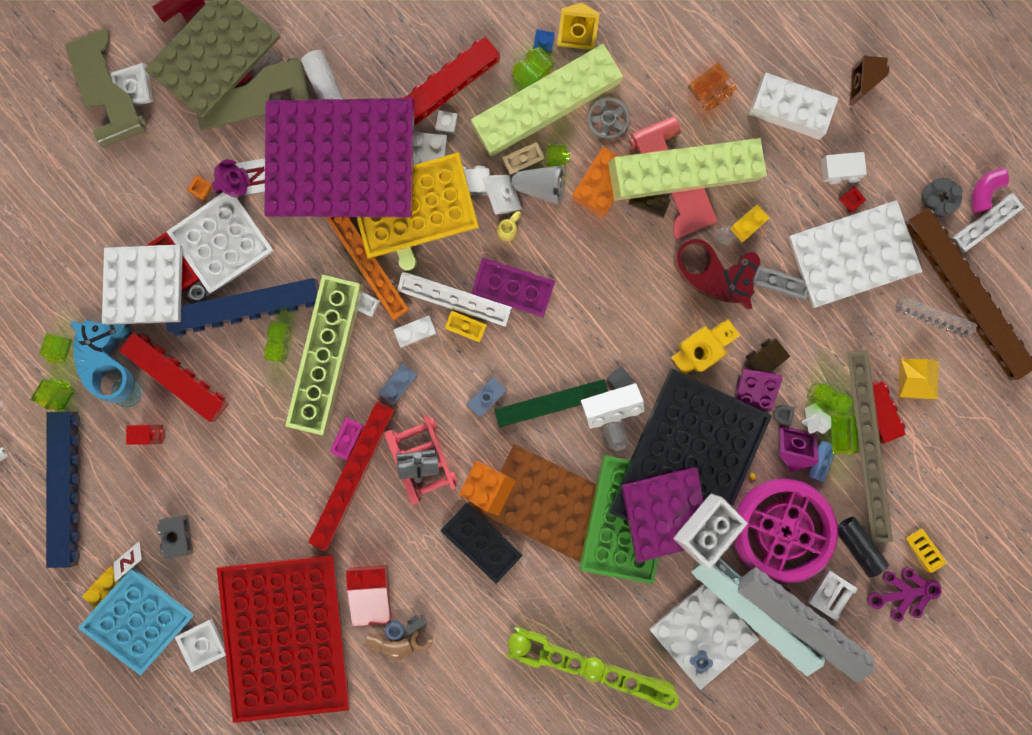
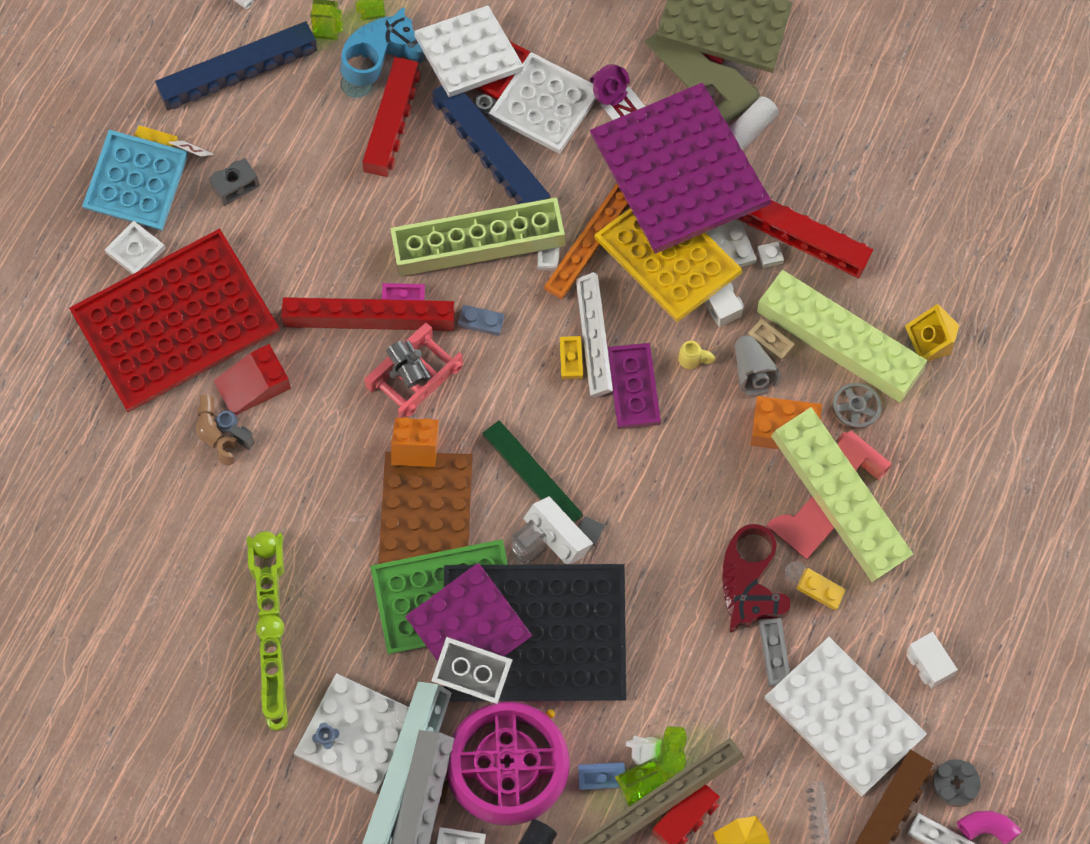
camera: 65 degrees right, 20 degrees down
red brick [126,425,166,445] -> none
orange tile [187,174,213,201] -> none
clear neon green brick [264,322,292,363] -> none
white plate [394,316,436,348] -> none
yellowish green leg [397,247,418,272] -> none
black plate [440,502,523,584] -> none
sand blue plate [466,377,507,417] -> none
white plate [482,175,523,215] -> none
clear neon green brick [512,46,555,89] -> none
blue plate [533,29,555,53] -> none
clear neon green brick [546,144,570,168] -> none
dark brown plate [628,195,671,219] -> none
yellow piece [670,320,740,375] -> none
clear orange plate [688,62,737,112] -> none
magenta plate [734,369,782,411] -> none
dark brown brick [743,338,790,373] -> none
white brick [748,73,838,140] -> none
dark grey tile [772,405,795,426] -> none
magenta slope [778,425,819,472] -> none
red tile [838,186,866,213] -> none
reddish brown slope [849,56,890,106] -> none

